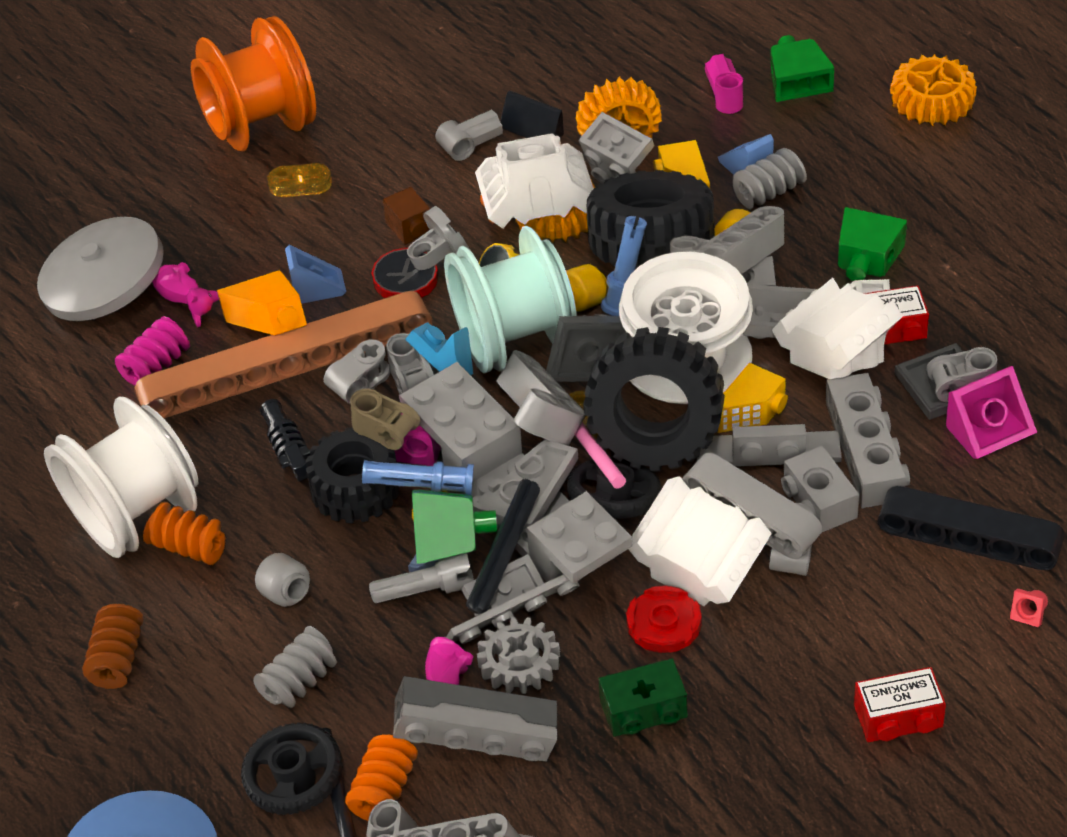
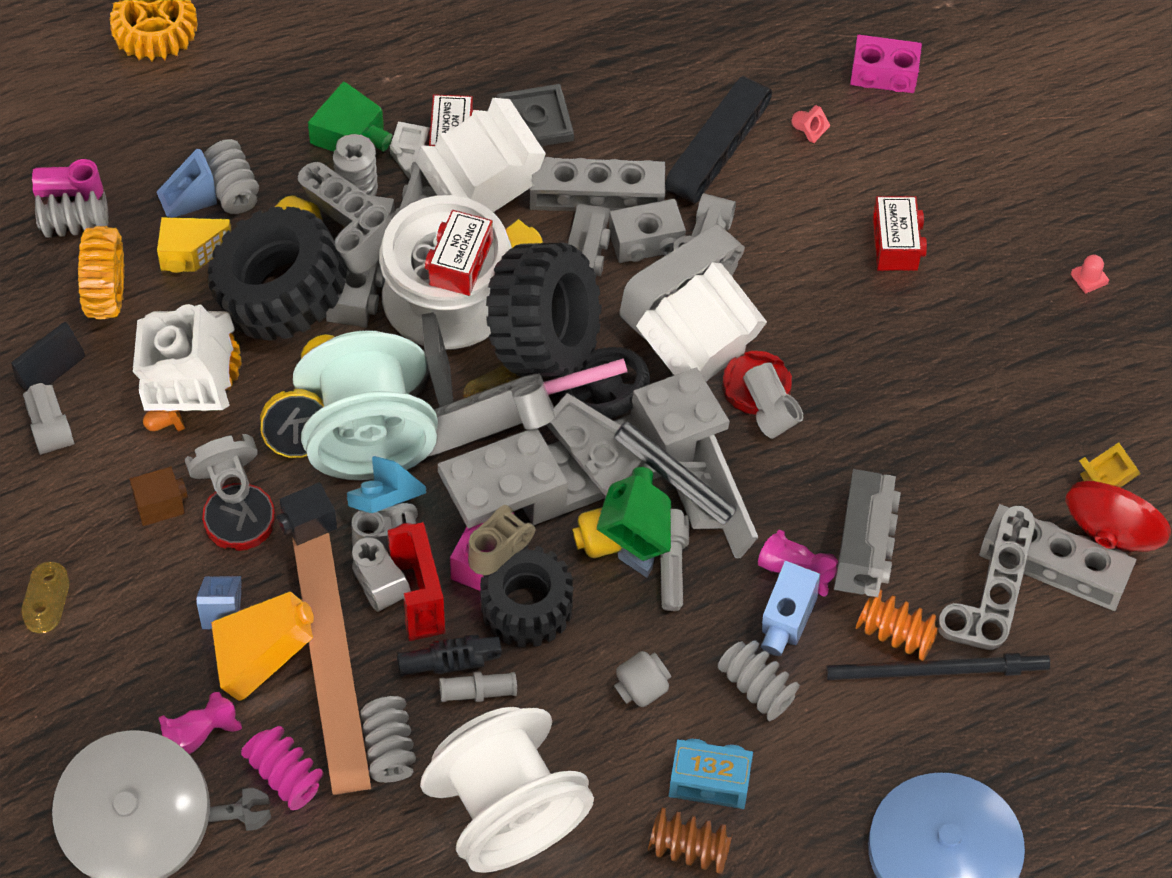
camera: 85 degrees left, 10 degrees up
orange piece [143,501,226,565] -> none
black wheel [241,722,343,815] -> none
medium blue pin [362,460,474,495] -> none
light grey gear [477,617,560,694] -> none
light grey bracket [578,112,655,184] -> none
dark green brick [598,658,688,737] -> none
medium blue pin [601,216,647,316] -> none
green torso [770,35,834,102] -> none
light grey piece [926,347,997,402] -> none
dark pink slope [946,366,1037,459] -> none
none -> light grey piece [35,191,109,238]
none -> dark grey bar [208,788,271,831]
none -> black brick [277,482,337,546]
none -> light grey piece [333,134,378,196]
none -> light grey piece [360,696,416,783]
none -> red panel [387,522,445,641]
none -> brick [425,209,493,296]
none -> light grey pin [439,672,517,702]
none -> dark azure brick [669,739,753,809]
none -> light grey piece [692,193,736,237]
none -> light grey piece [743,363,803,439]
none -> light blue torso [761,561,820,656]

